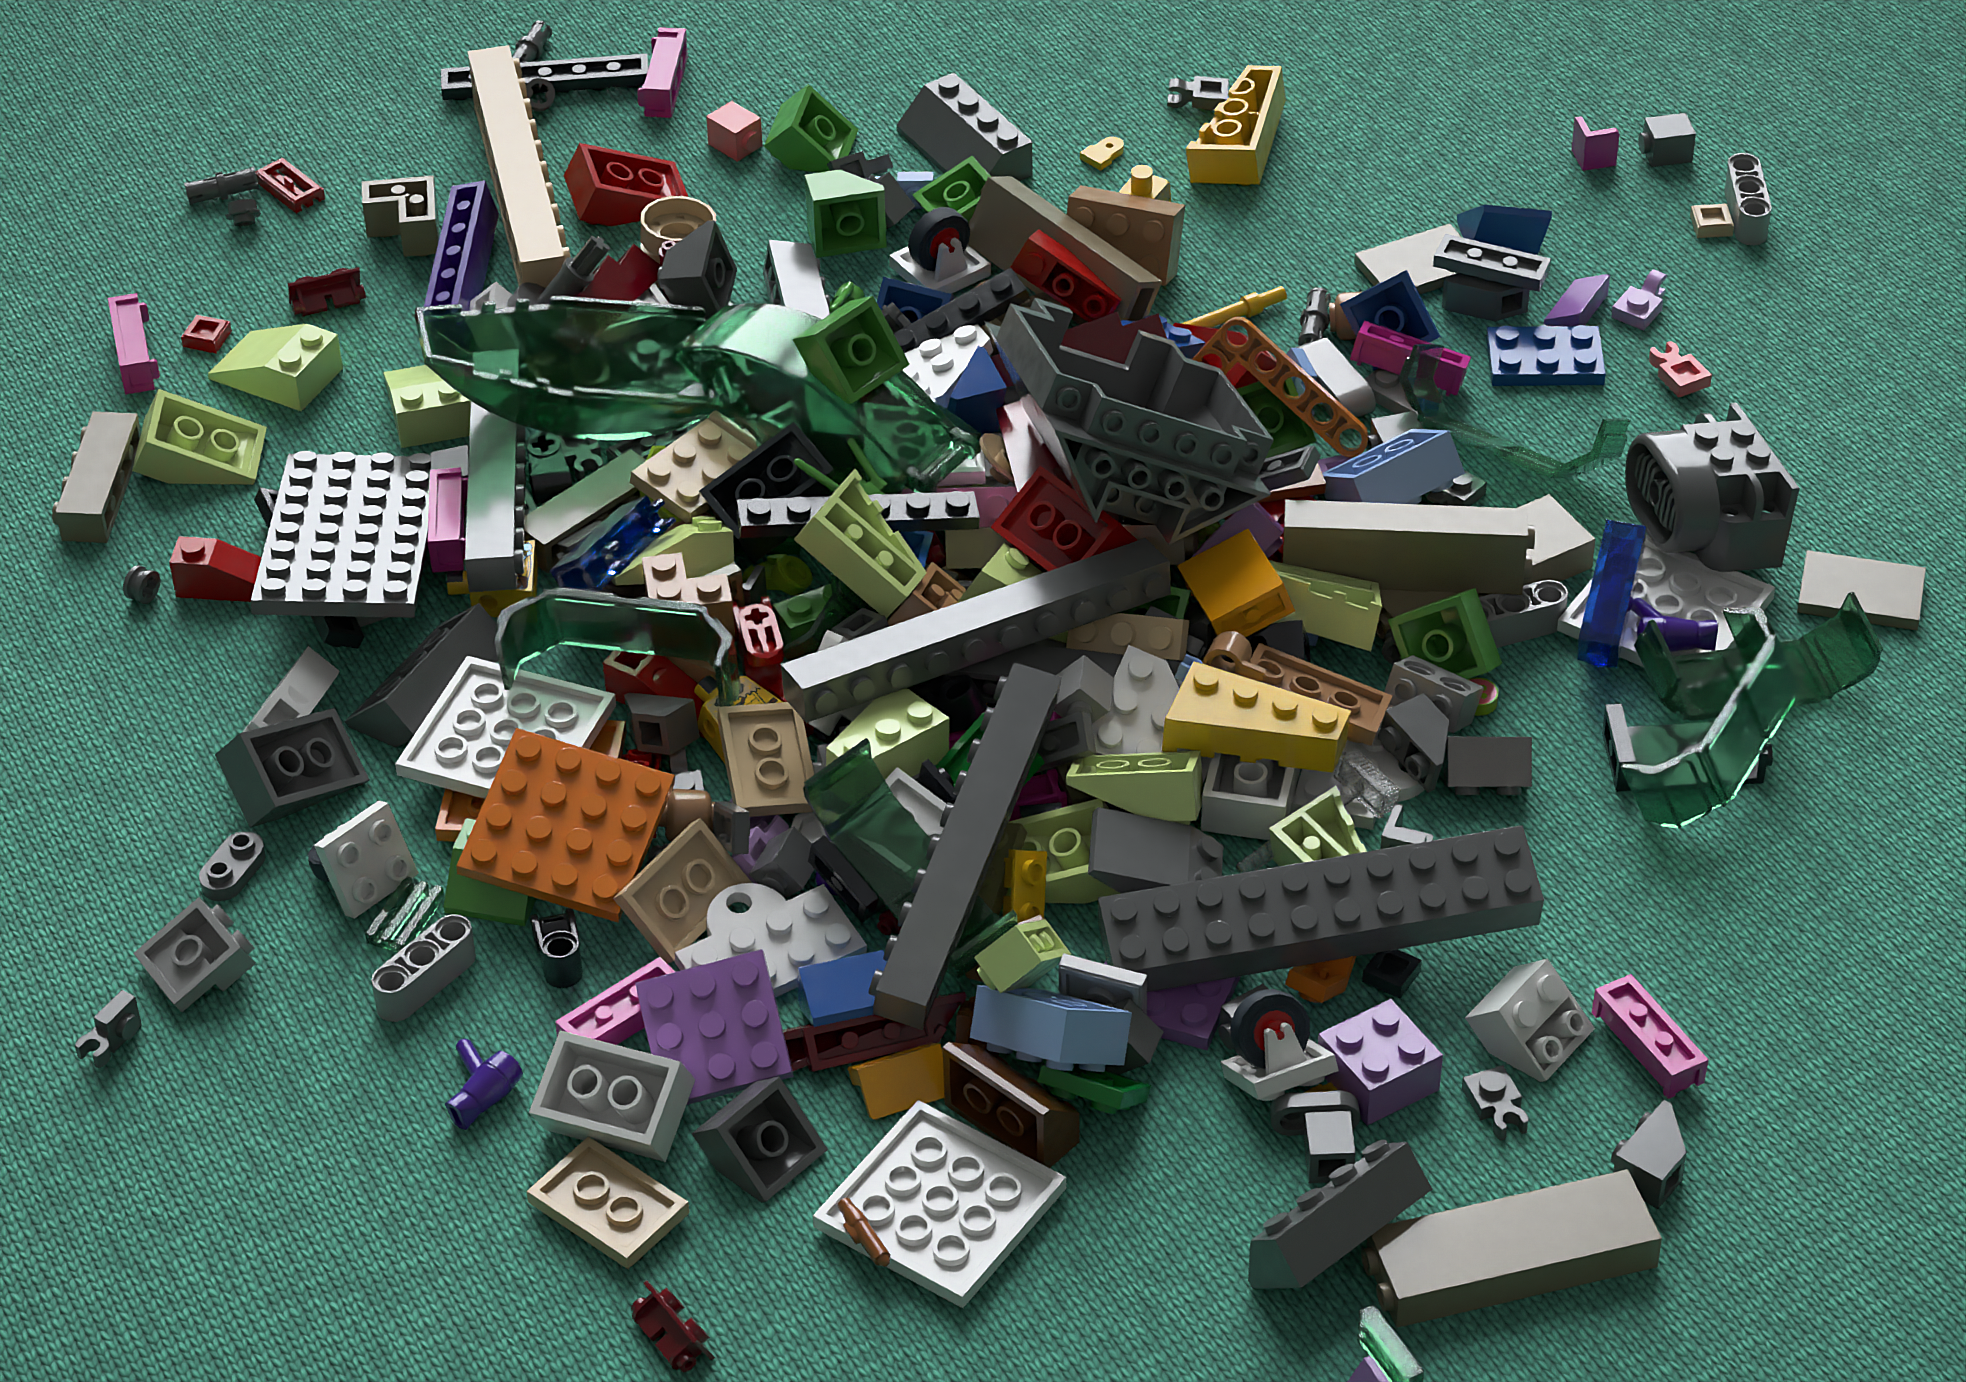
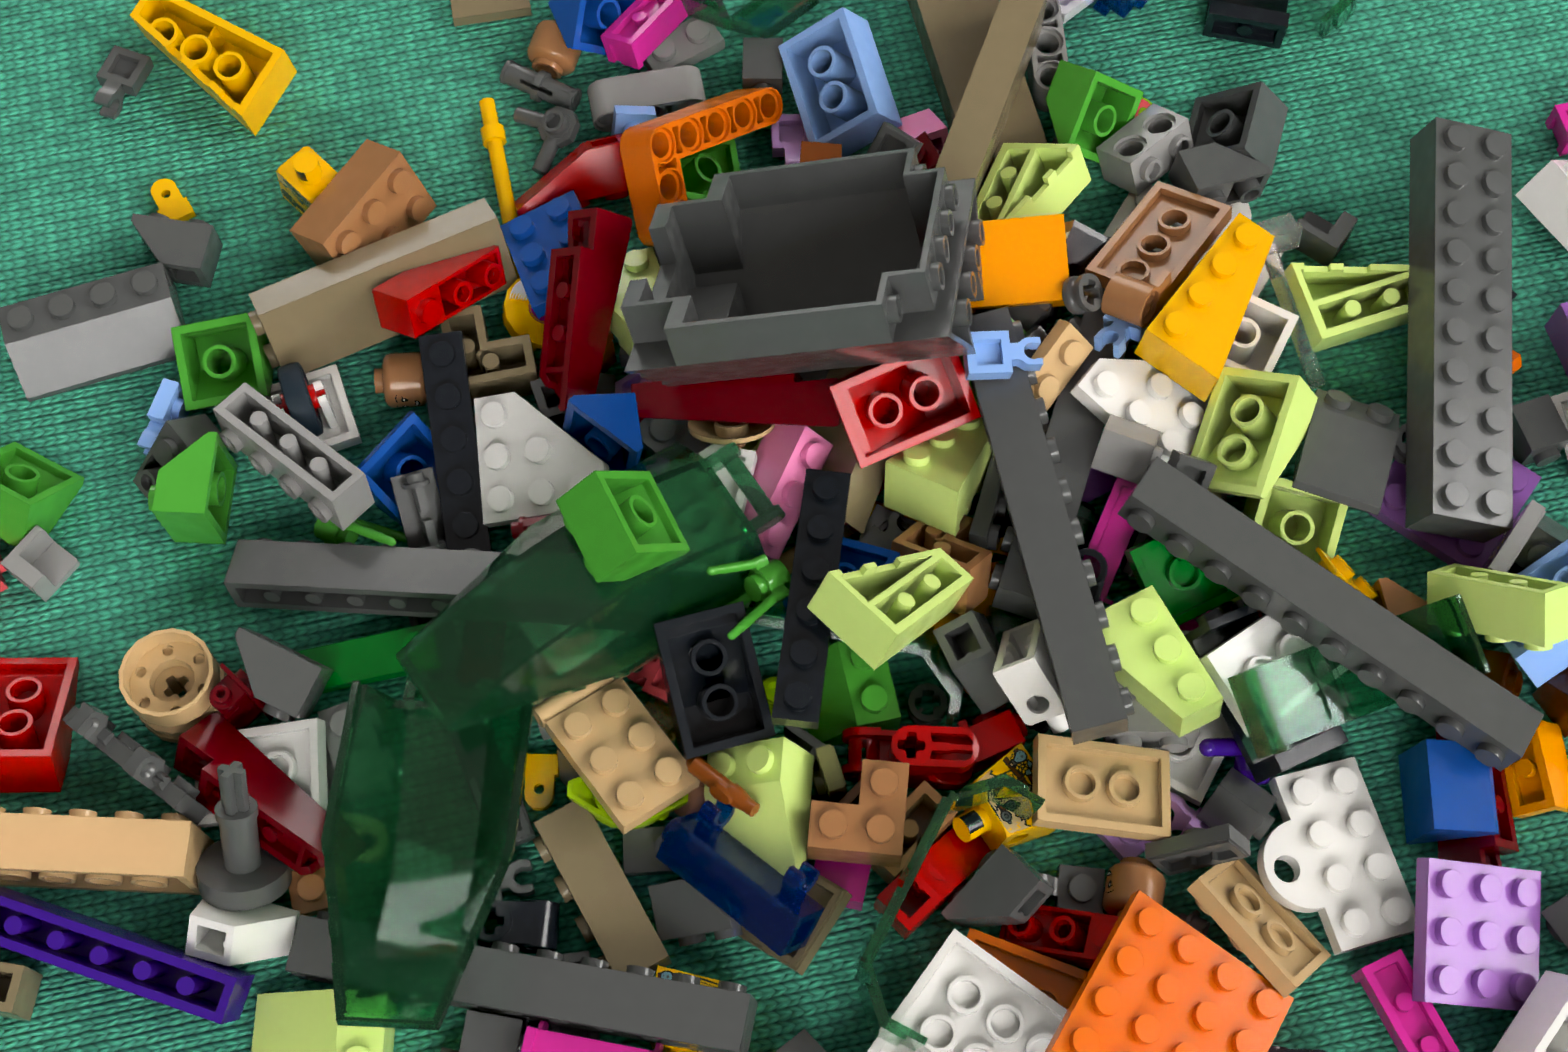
camera: 75 degrees left, 25 degrees up
dark grey plate [827,151,893,179] -> none
none -> light grey panel [0,525,80,602]
none -> dark grey hinge [62,702,209,825]
none -> dark grey slope [131,213,223,288]
none -> light grey brick [213,382,375,531]
none -> dark grey piece [513,106,581,176]
none -> dark orange piece [686,757,760,817]
none -> light blue plate [963,331,1043,380]
none -> dark grey bush [1062,273,1103,315]

